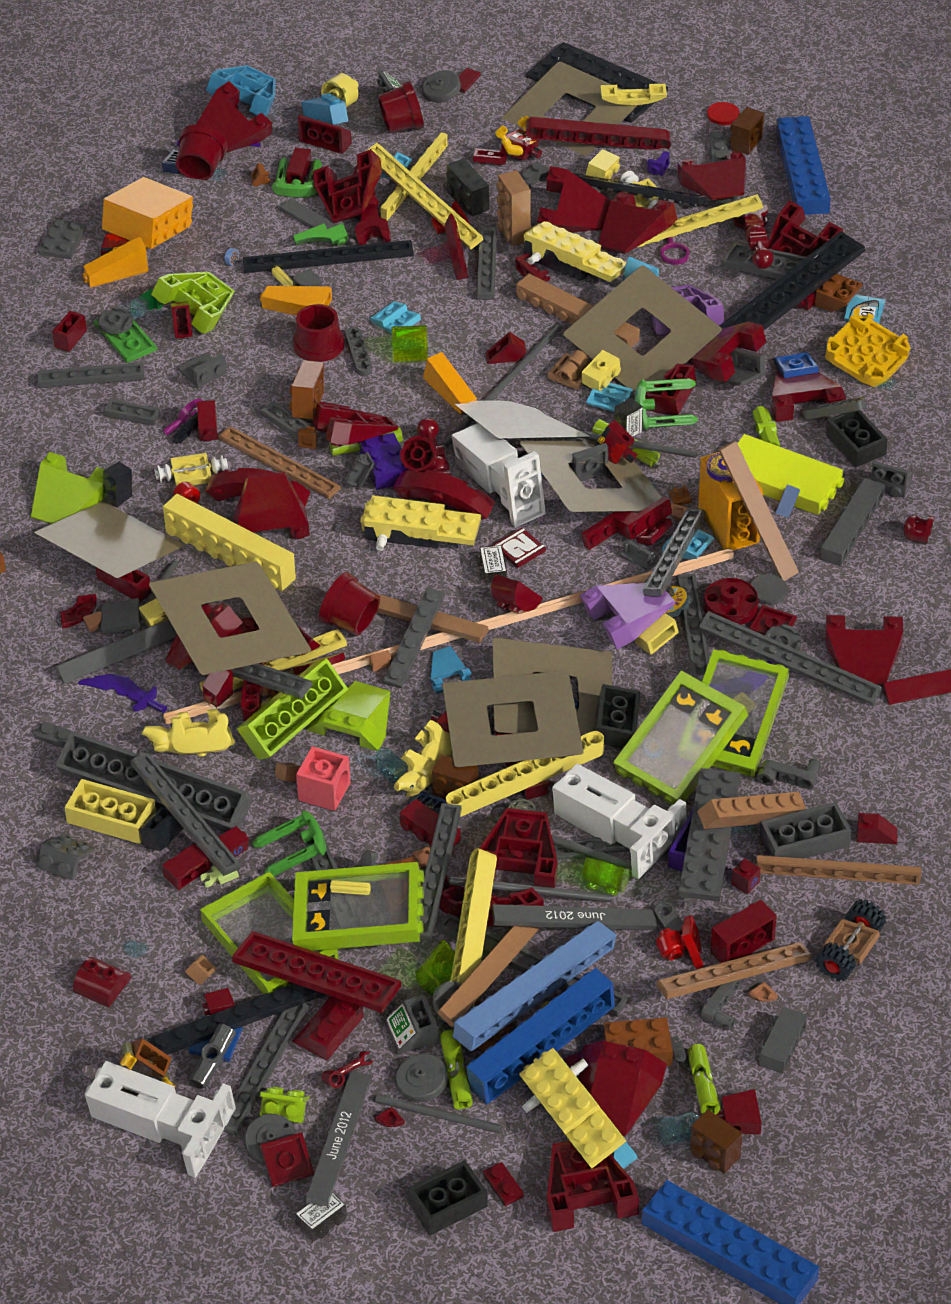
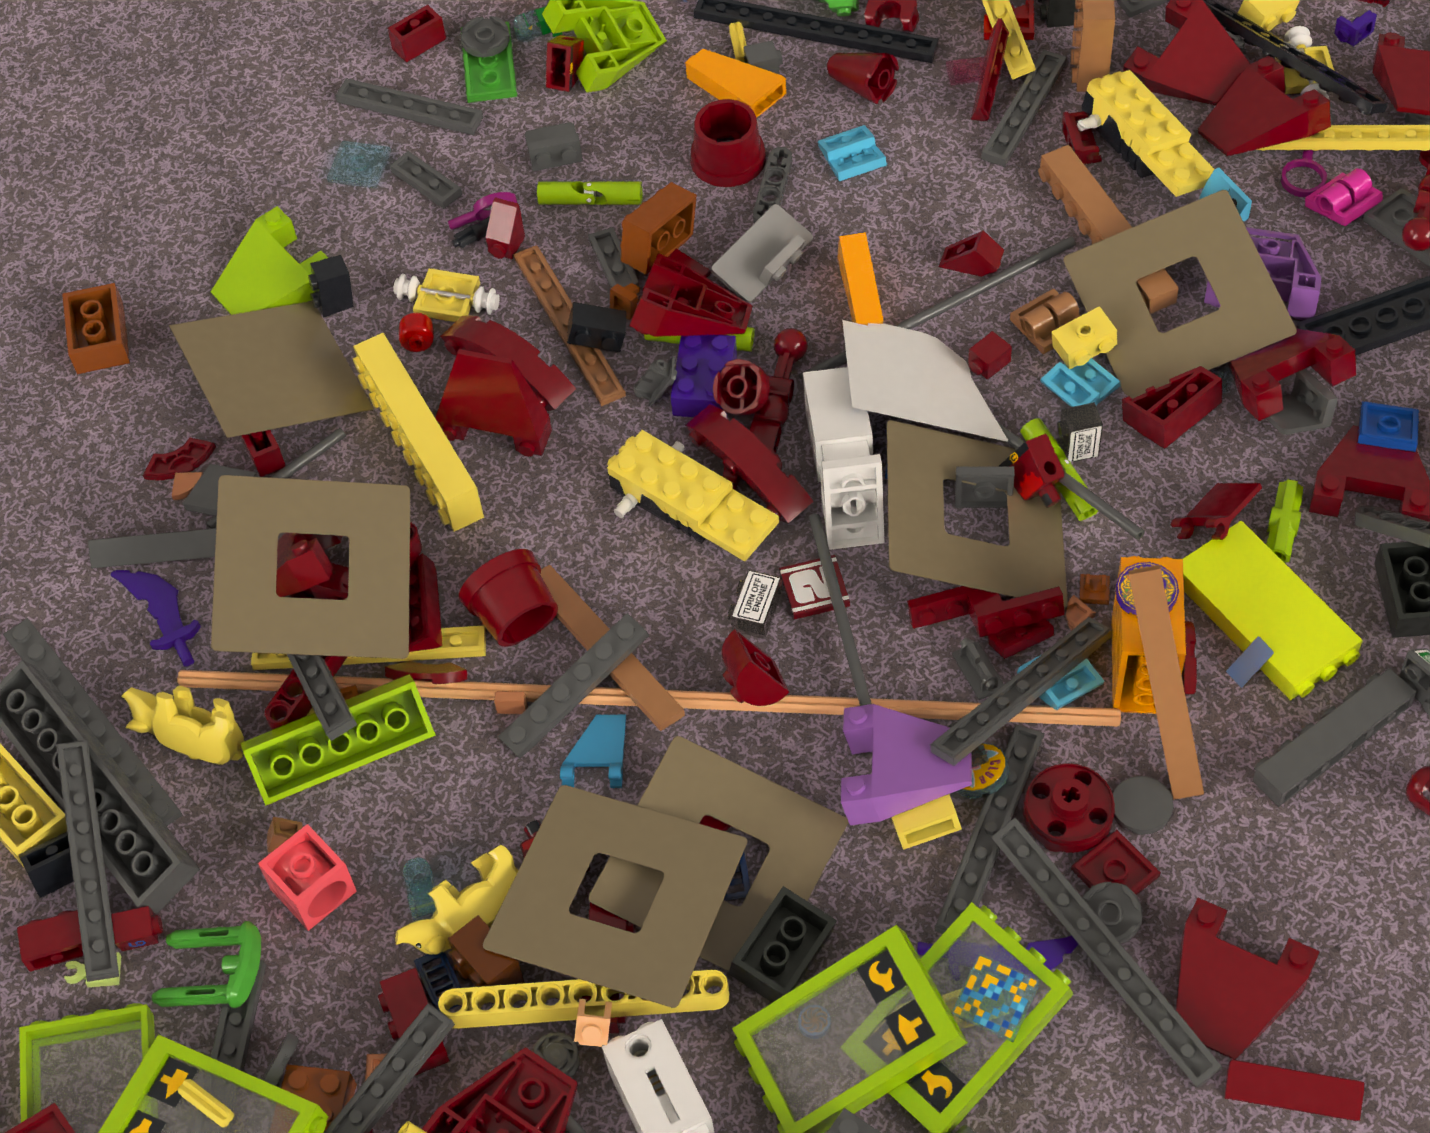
camera: 30 degrees right, 10 degrees up
dark red slope [202,670,233,708] -> none
lime wedge [306,681,390,751] -> none
clear neon green brick [392,325,428,362] -> none
bright green piece [635,378,698,431] -> none
none -> clear light blue tile [327,141,391,189]
none -> lime piece [537,181,643,205]
none -> black brick [567,302,626,352]
none -> light nougat window [574,999,612,1047]
none -> light grey bracket [711,204,813,303]
none -> dark grey piece [809,514,872,706]
none -> dark red cone [827,53,899,104]
none -> tile [952,953,1041,1043]
none -> dark red brick [968,331,1012,380]
none -> dark red flag [1170,483,1262,540]
none -> dark pink plate [1305,168,1383,226]

